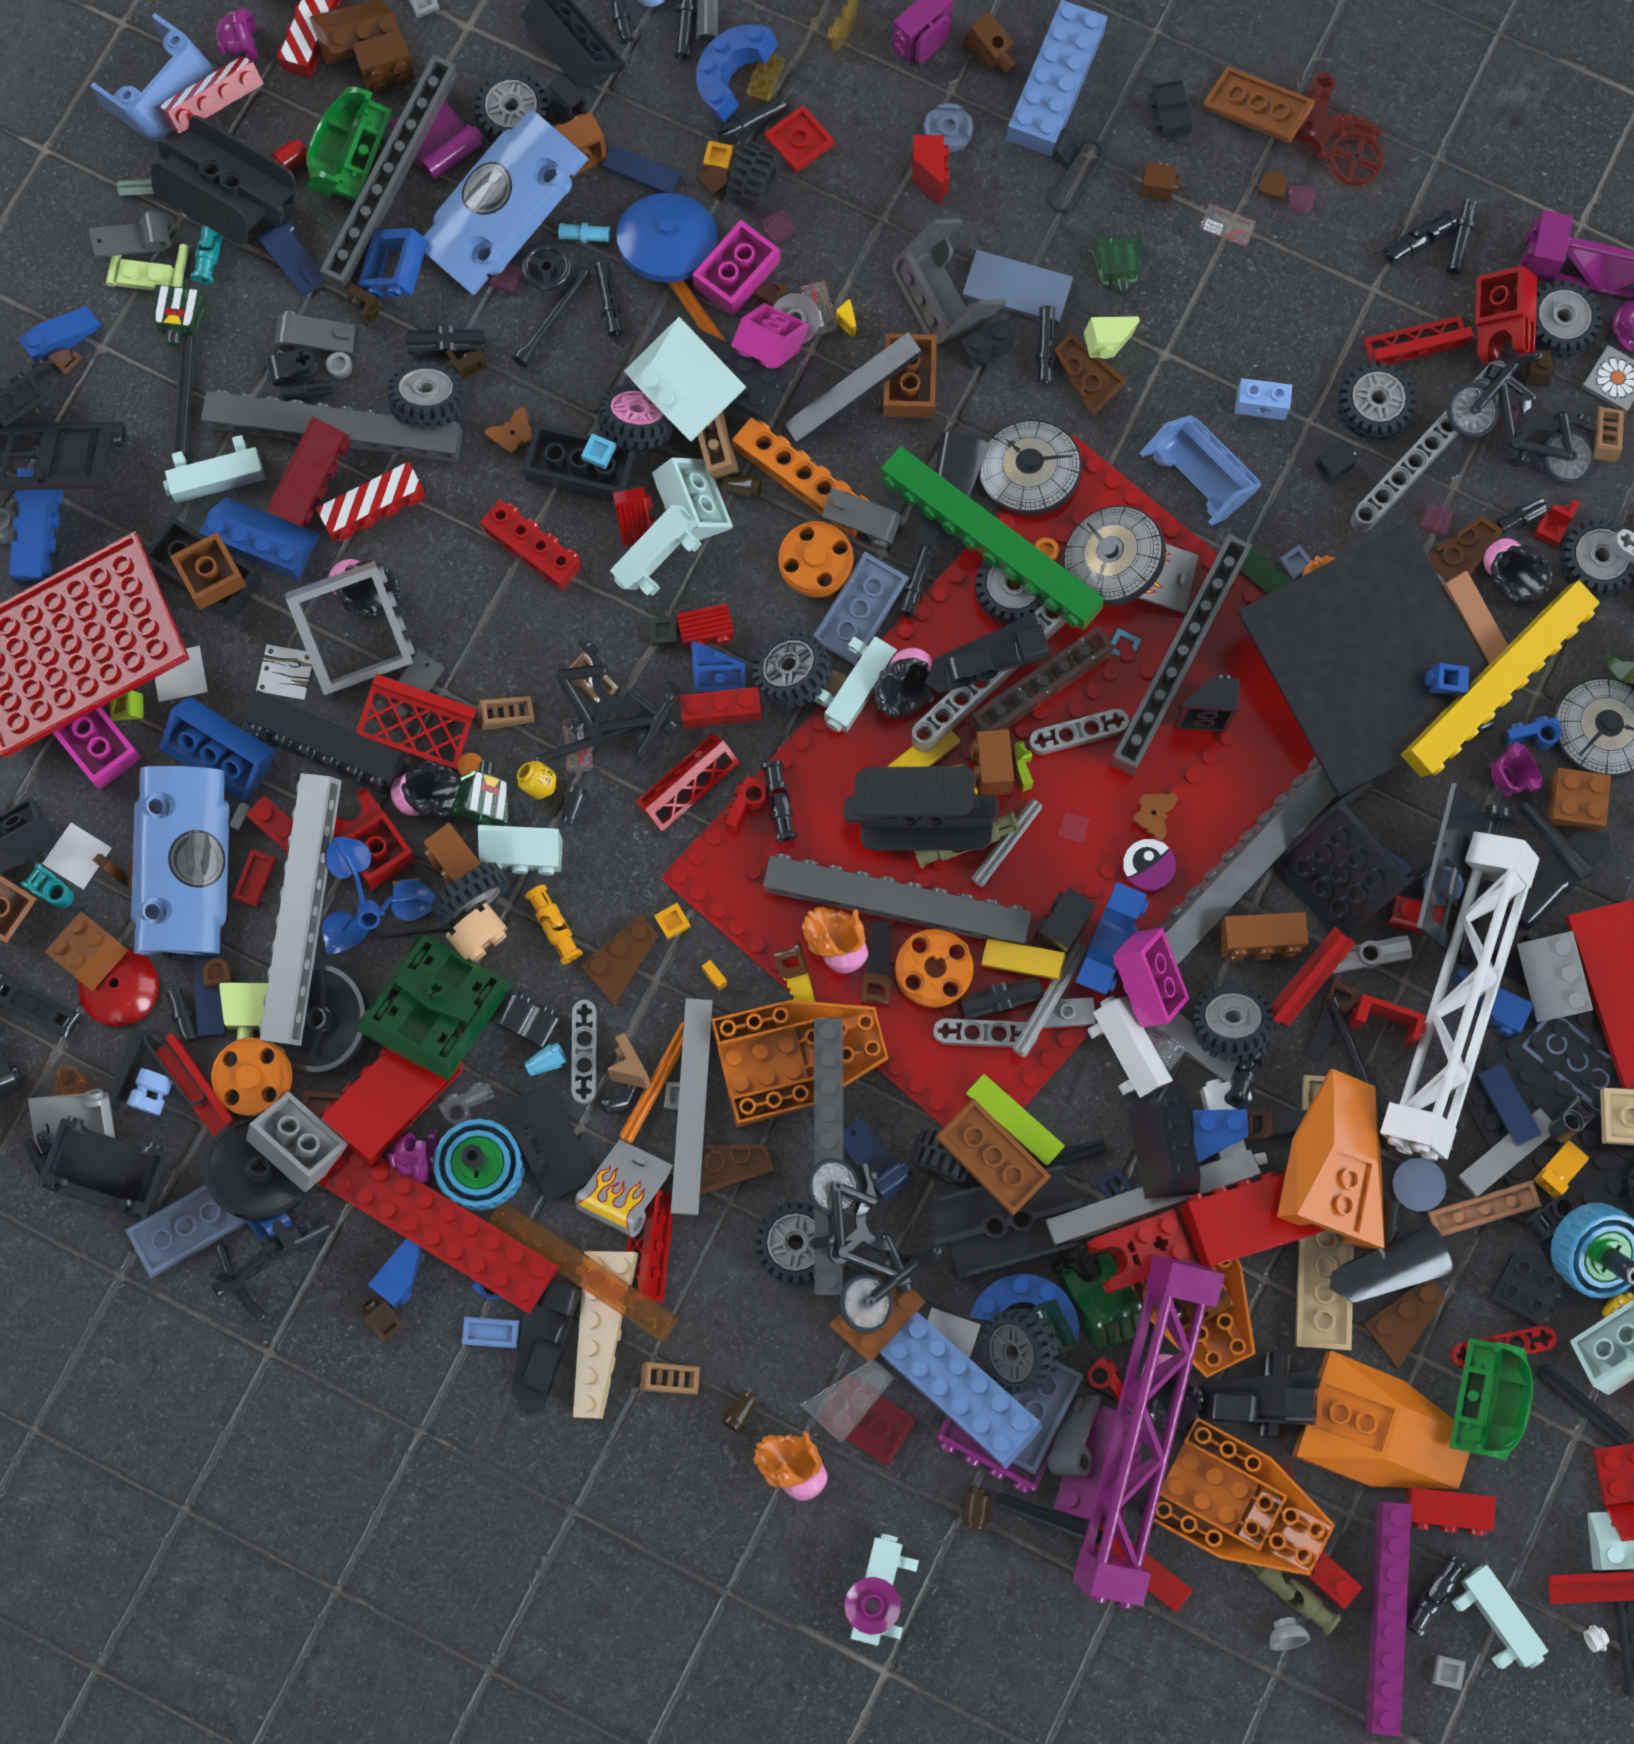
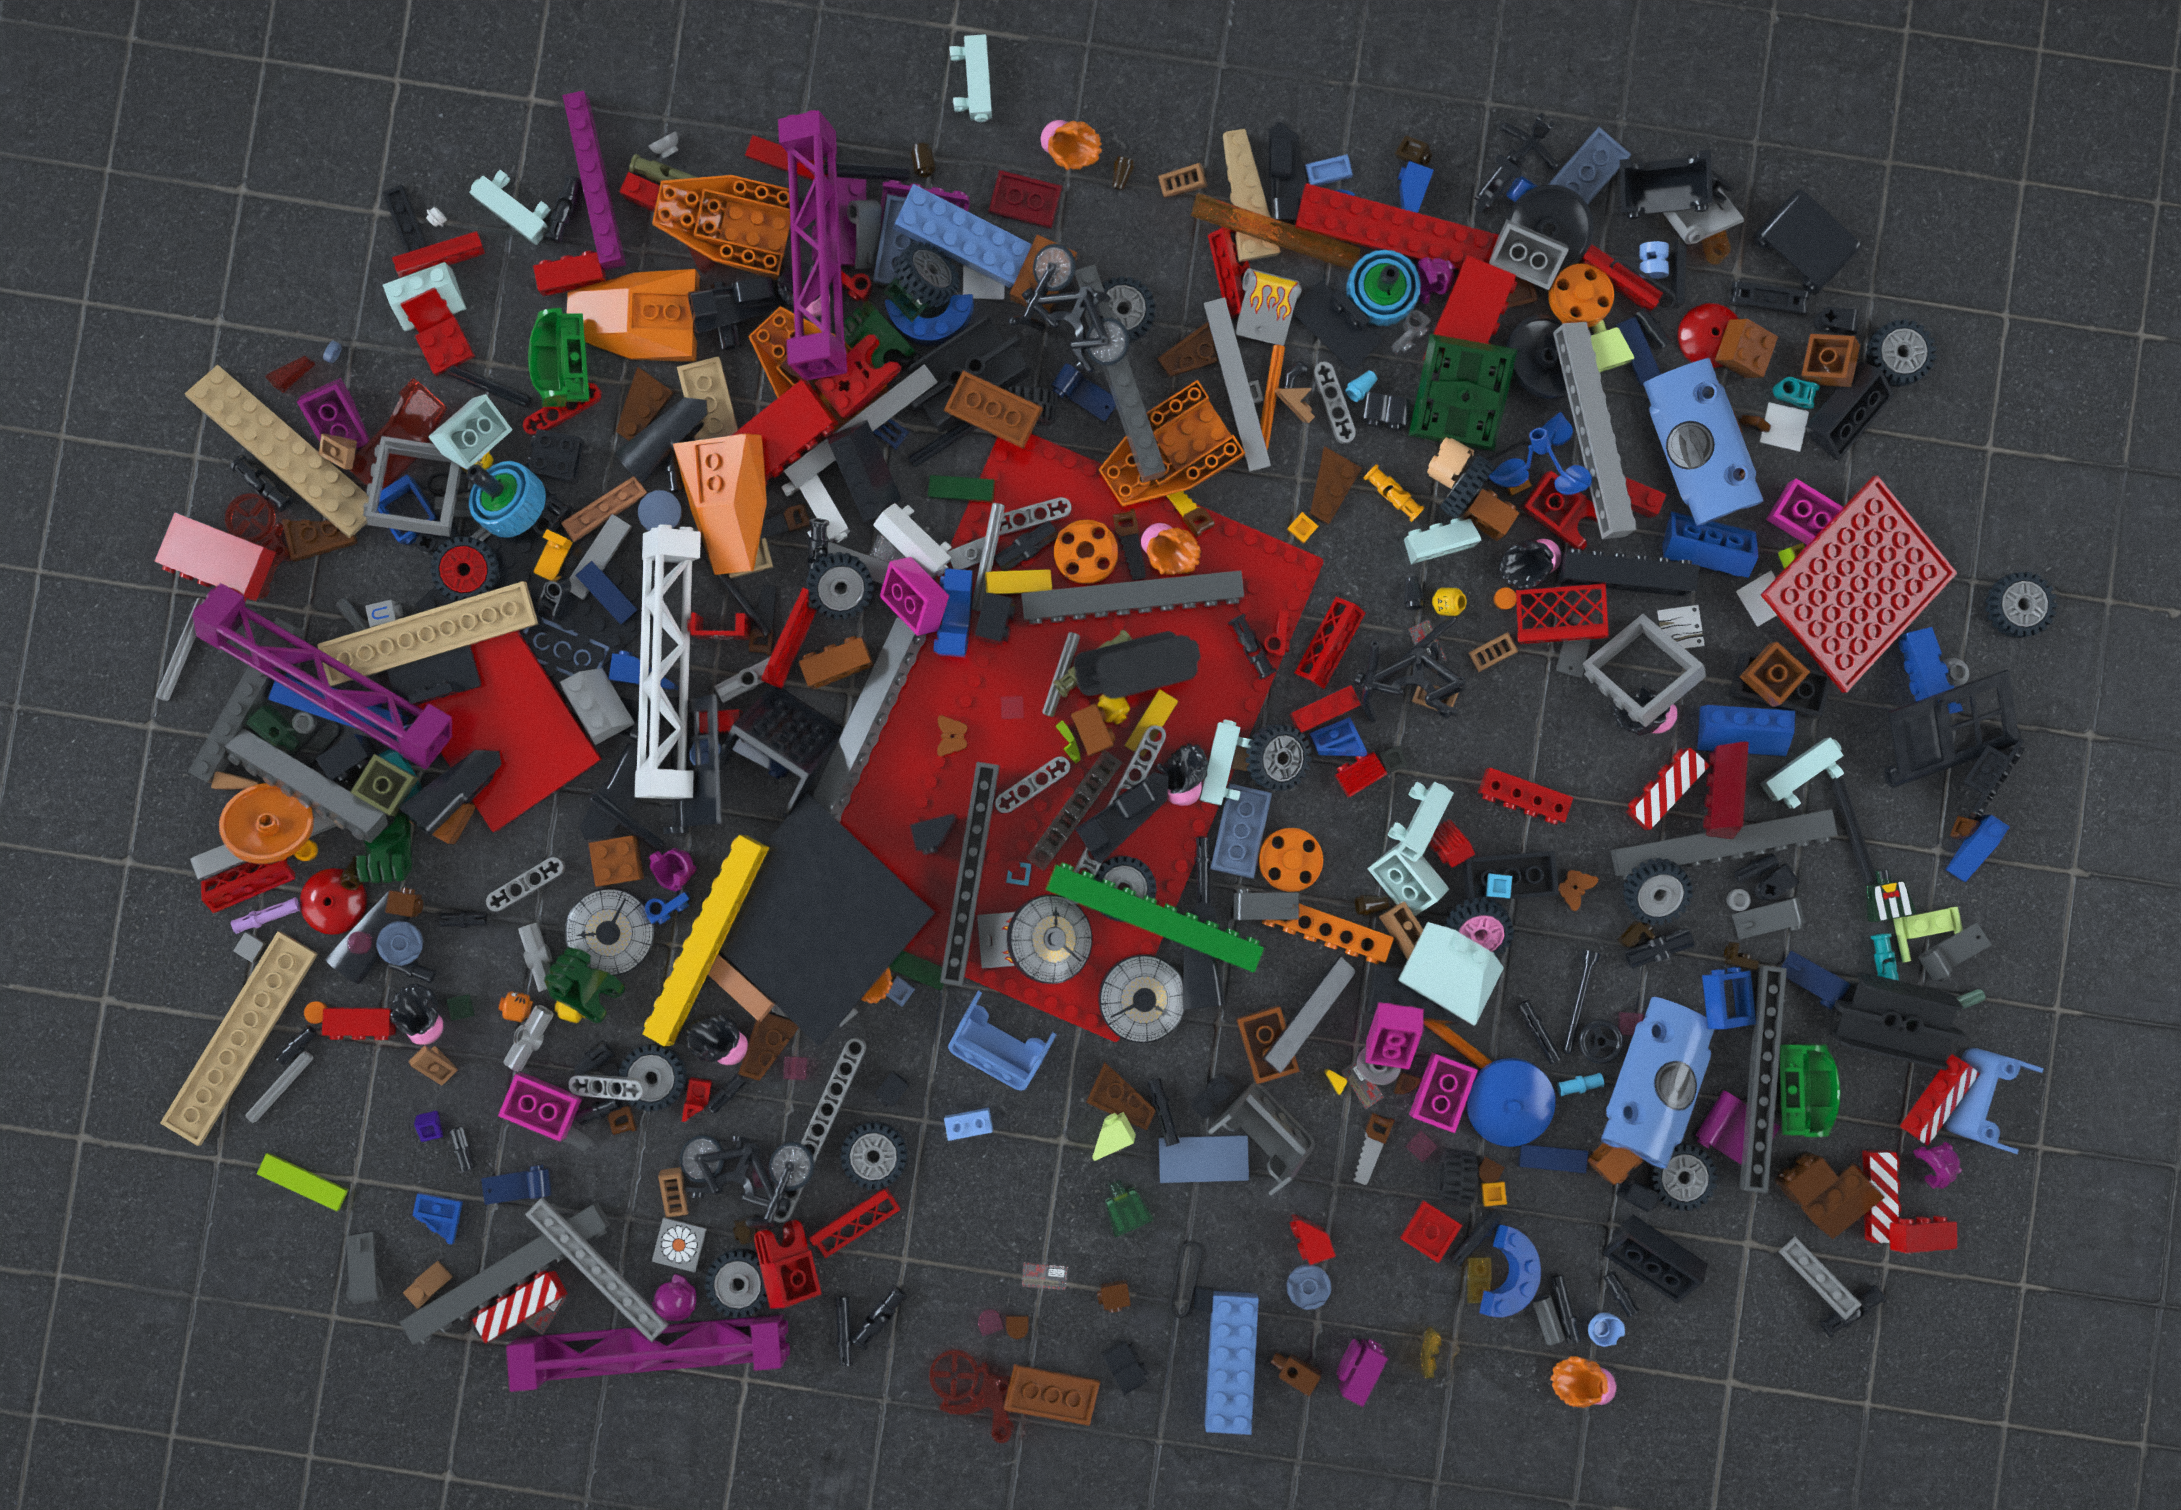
camera: 160 degrees right, 10 degrees up
reddish brown tile [202,958,233,988] -> none
dark grey tile [229,802,250,833] -> none
red tile [232,849,278,908] -> none
red brick [271,139,308,172] -> none
clear green torso [451,761,508,826] -> none
light orange tile [702,960,727,991] -> none
clear wing [800,1360,894,1442] -> none
magenta dish [844,1577,901,1635] -> none
lime tile [966,1074,1065,1167] -> none
orange tile [1034,538,1059,561] -> none
tile [1123,839,1176,892] -> none
blue wing [1191,1109,1248,1163] -> none
blue brick [1425,663,1469,698] -> none
light grey tile [1431,1655,1466,1690] -> none
none -> dark green tile [928,475,996,503]
none -> light grey piece [1353,1113,1394,1185]

